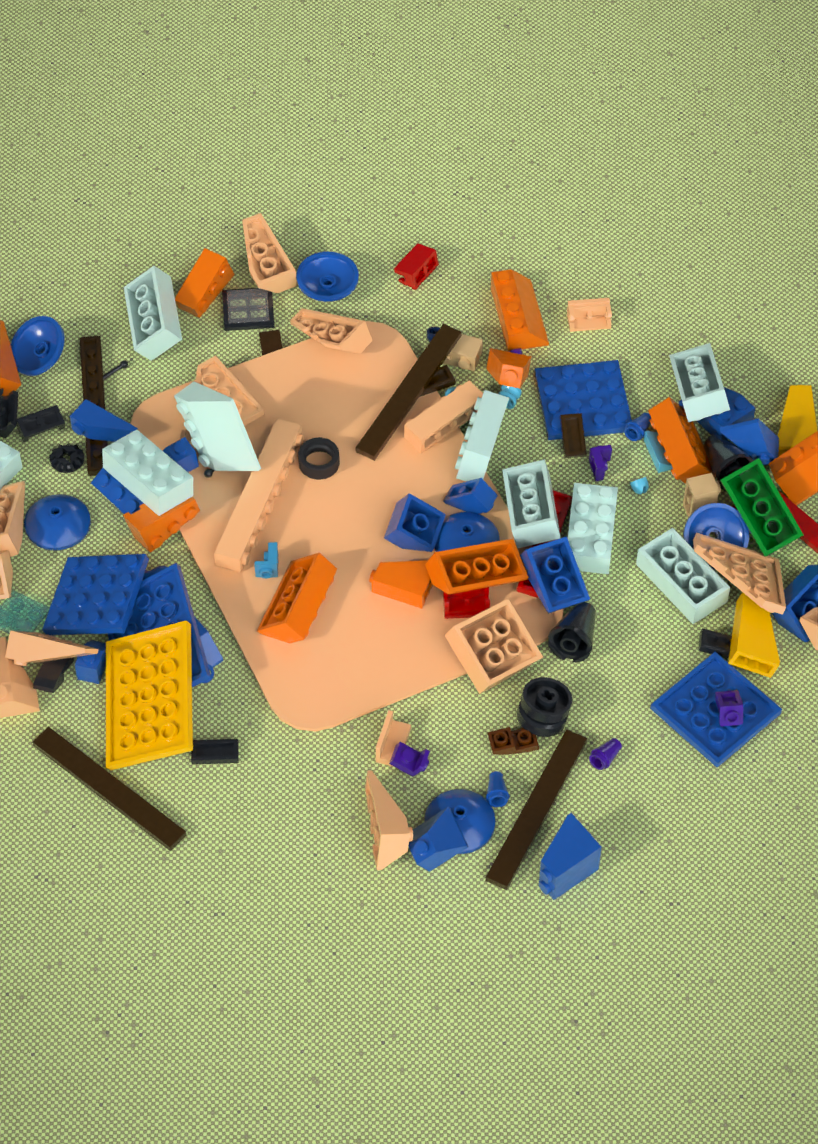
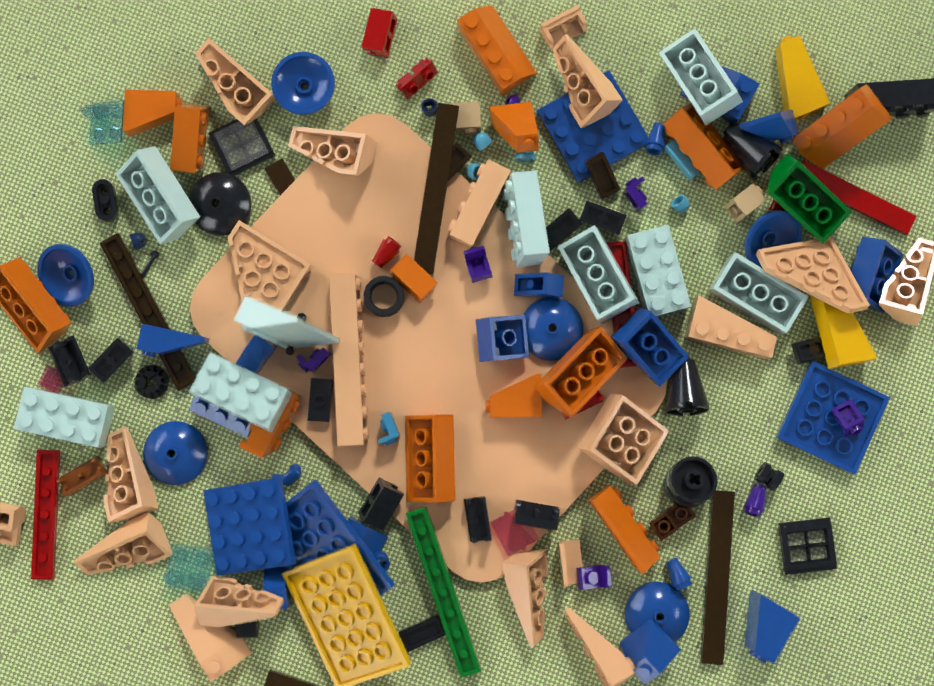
camera: 25 degrees left, 30 degrees up
none -> clear light blue hinge [82,100,124,145]
none -> black plate [92,179,119,222]
none -> orange slope [123,89,183,136]
none -> dark blue hinge [130,232,147,251]
none -> black dish [189,172,252,236]
none -> dark purple bracket [296,347,332,373]
none -> black plate [308,378,333,422]
none -> black hinge [358,477,404,531]
none -> red cone [372,236,402,268]
none -> orange hinge [389,253,438,303]
none -> red hinge [395,58,438,100]
none -> green plate [405,506,482,678]
none -> dark purple bracket [464,246,493,283]
none -> black hinge [464,496,492,543]
none -> medium azure hinge [473,132,492,151]
none -> clear pink piece [490,510,539,556]
none -> light nougat wedge [502,549,548,647]
none -> black hinge [512,499,560,531]
none -> black plate [546,208,583,251]
none -> light nougat wedge [553,34,623,128]
none -> black hinge [579,201,627,235]
none -> orange slope [588,485,660,575]
none -> light nougat wedge [684,295,777,359]
none -> black wheel [754,462,784,491]
none -> black piece [778,517,837,575]

